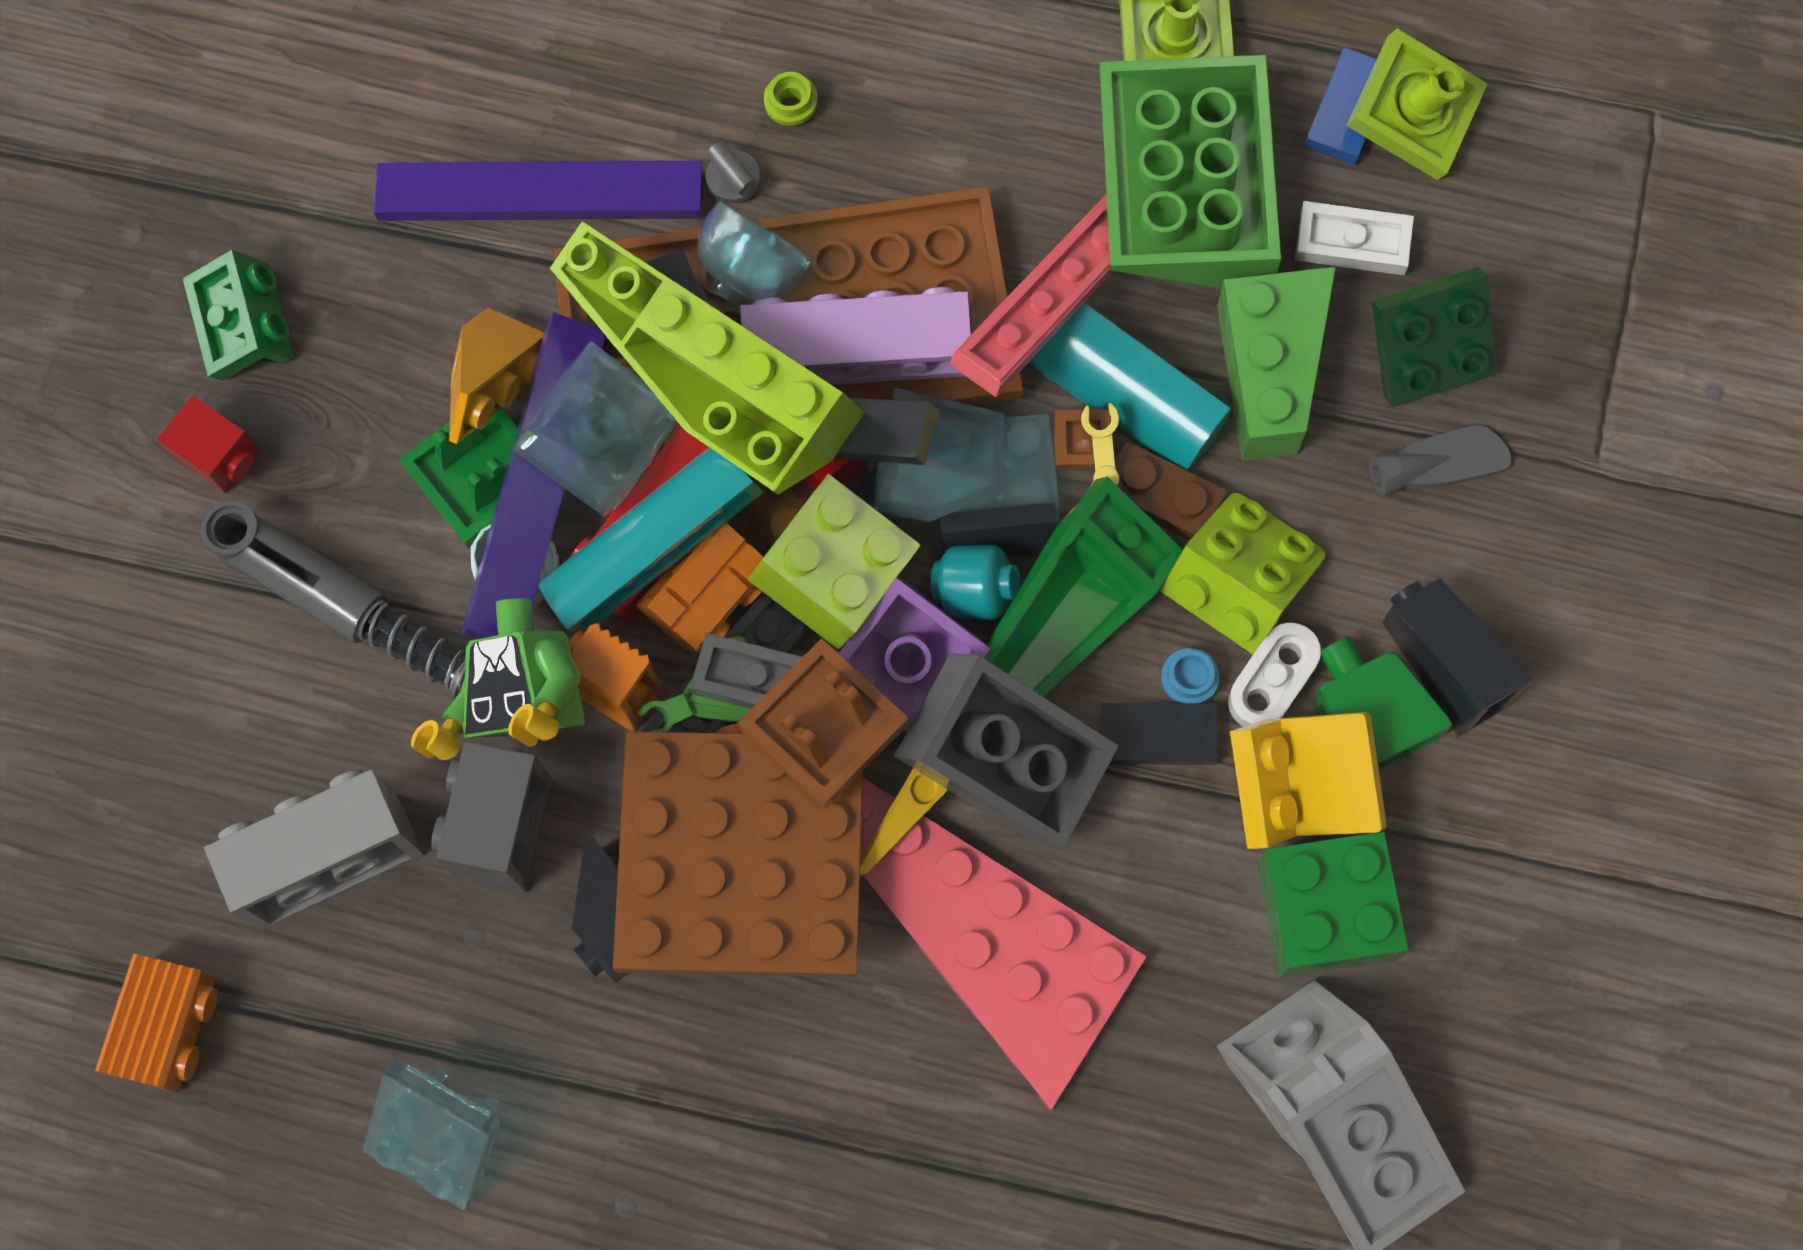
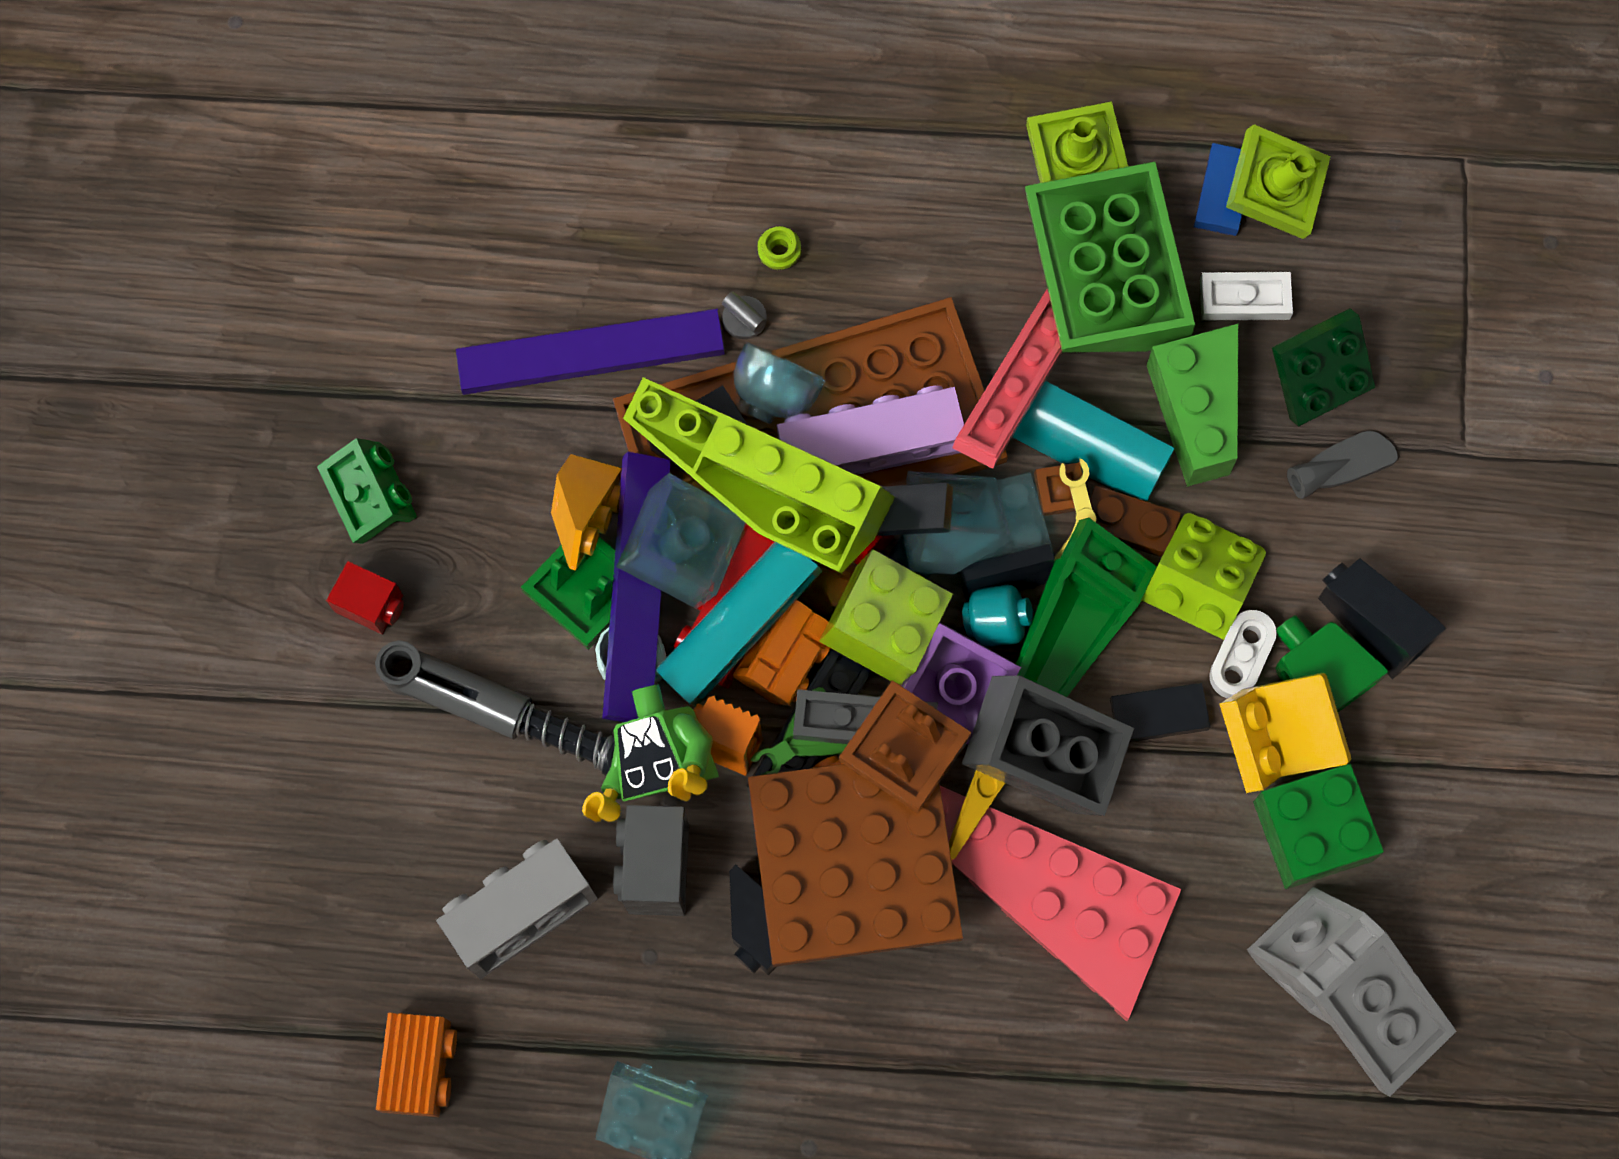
camera: 10 degrees left, 0 degrees up
dark azure plate [1161,648,1219,704] -> none

